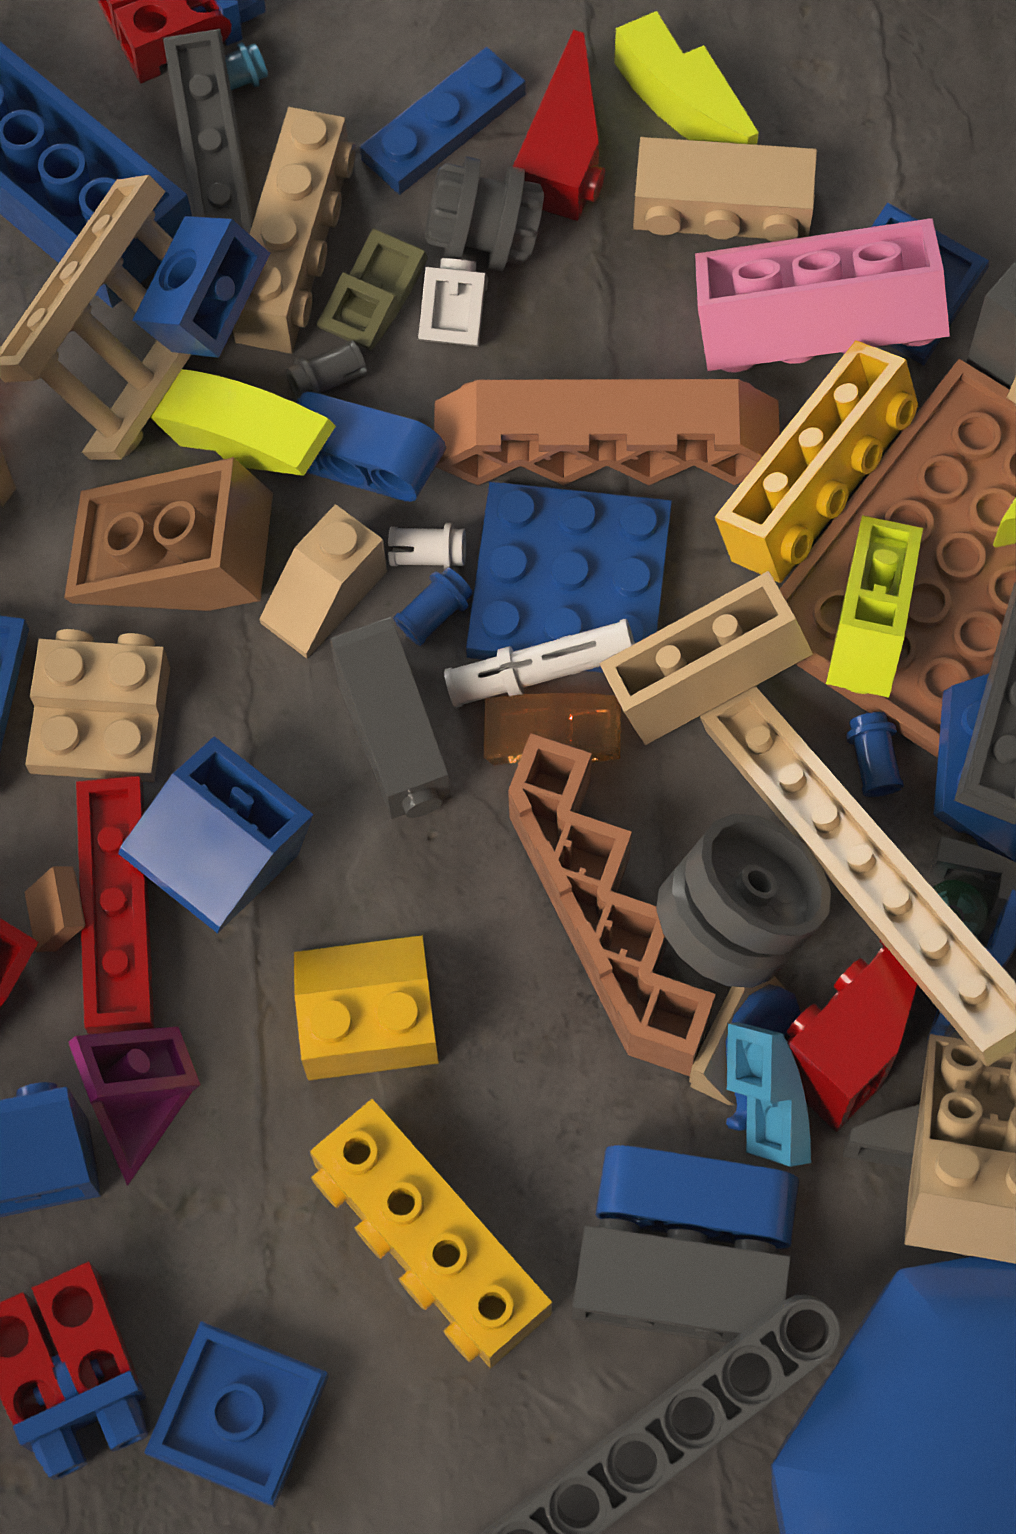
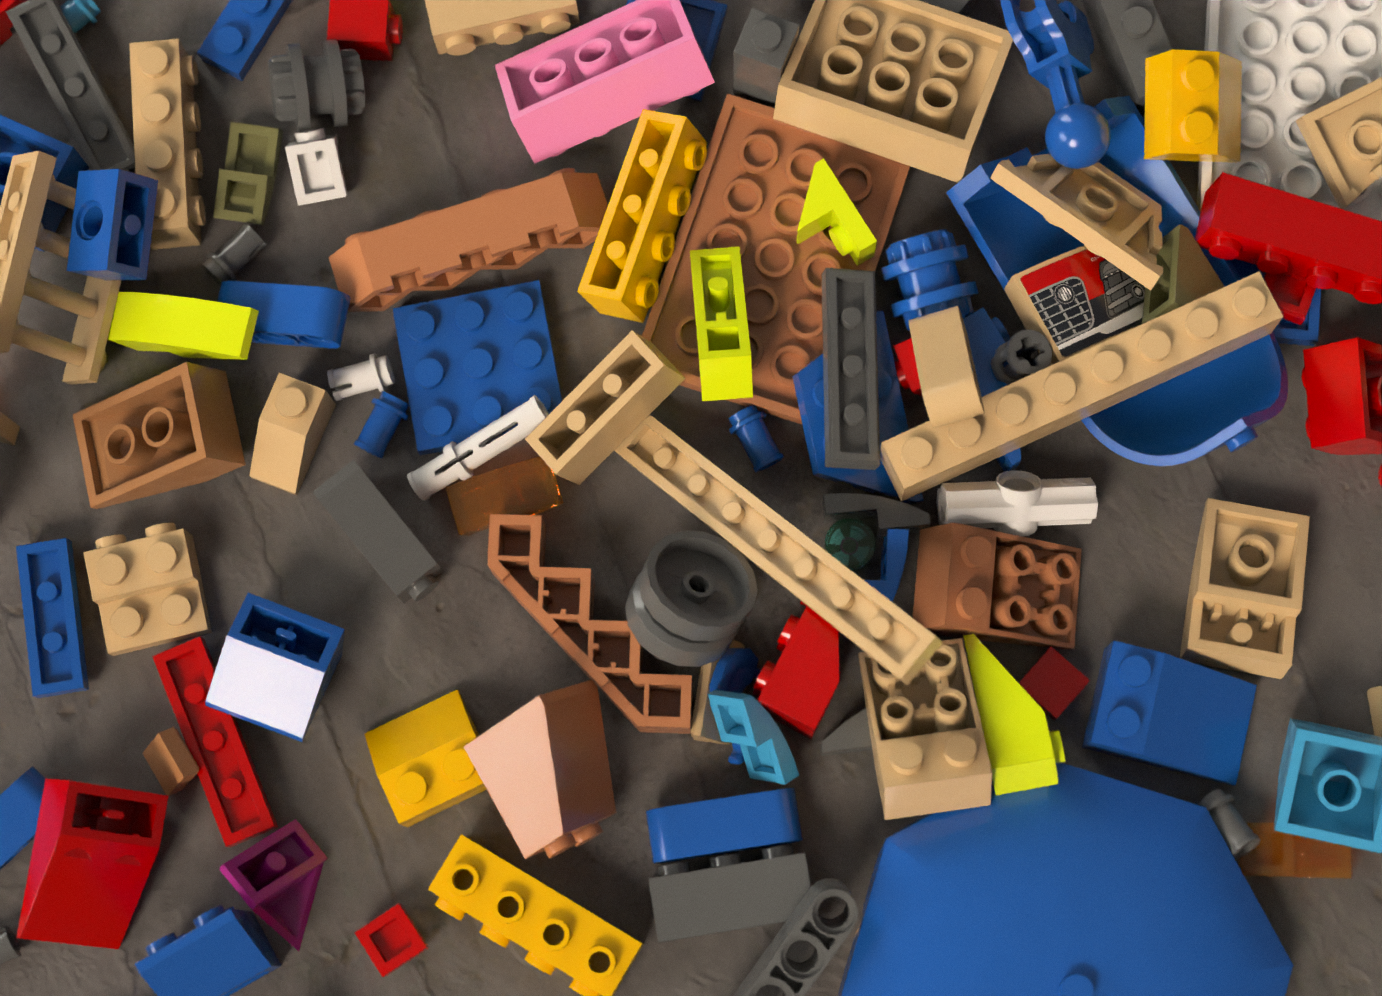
camera: 15 degrees left, 10 degrees up
none -> red plate [355,903,430,977]
none -> slope [464,679,616,859]

